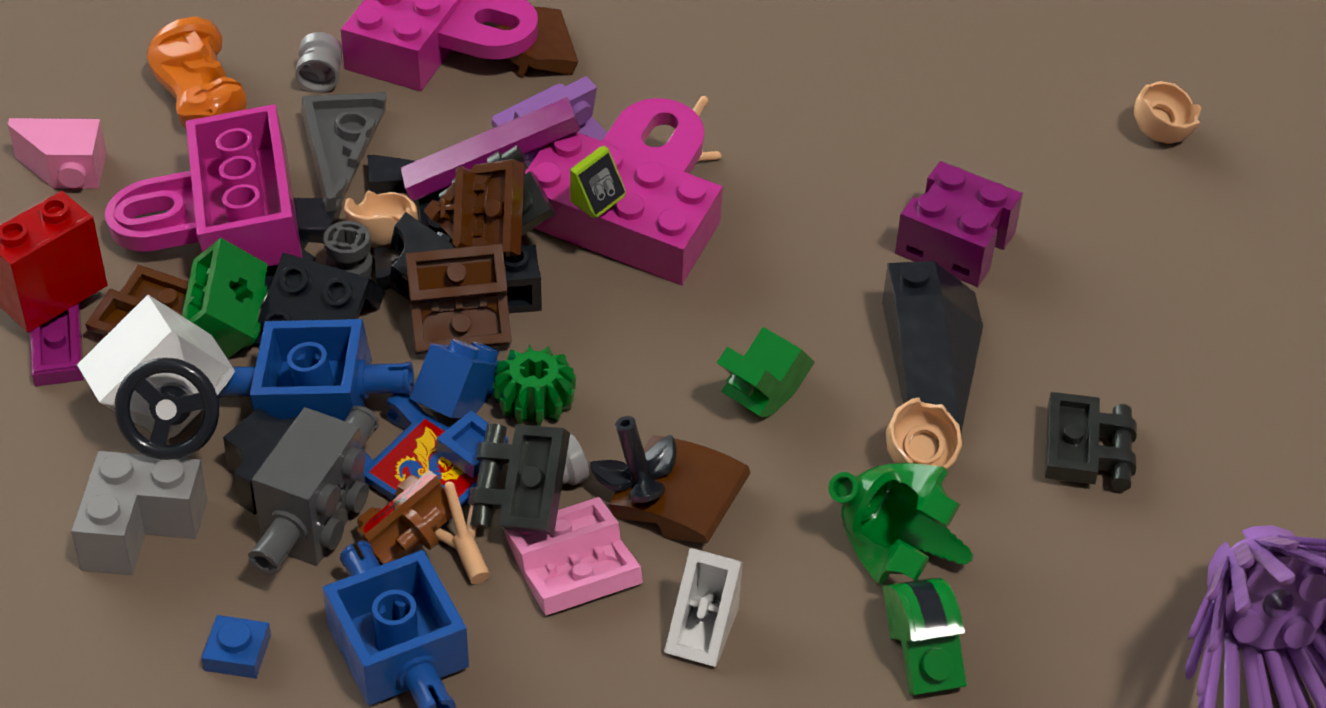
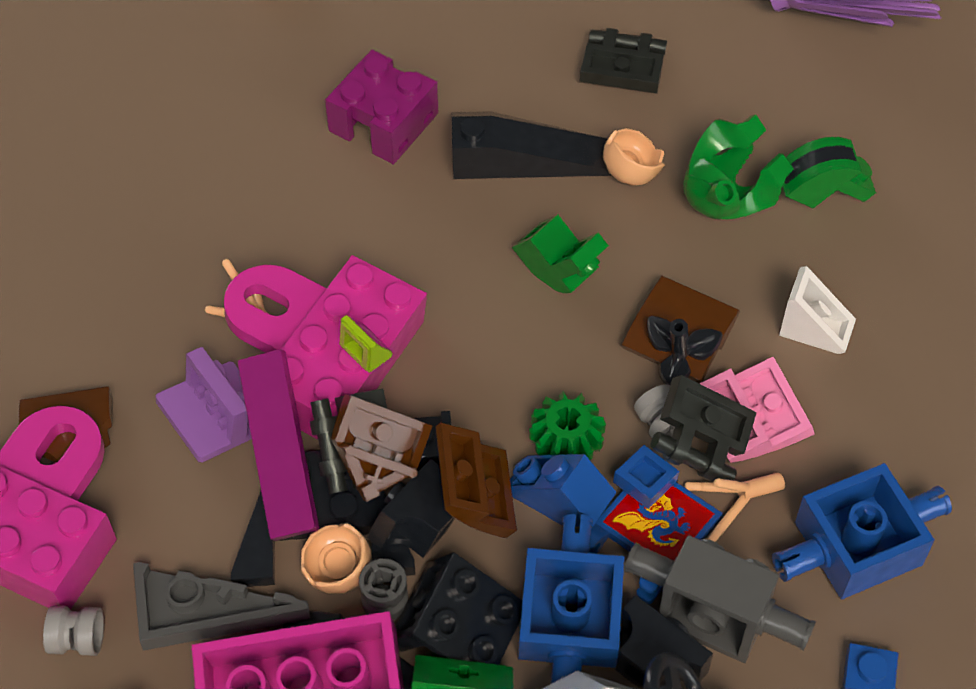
camera: 85 degrees left, 10 degrees up
dark orange hips [357,470,452,565] -> none

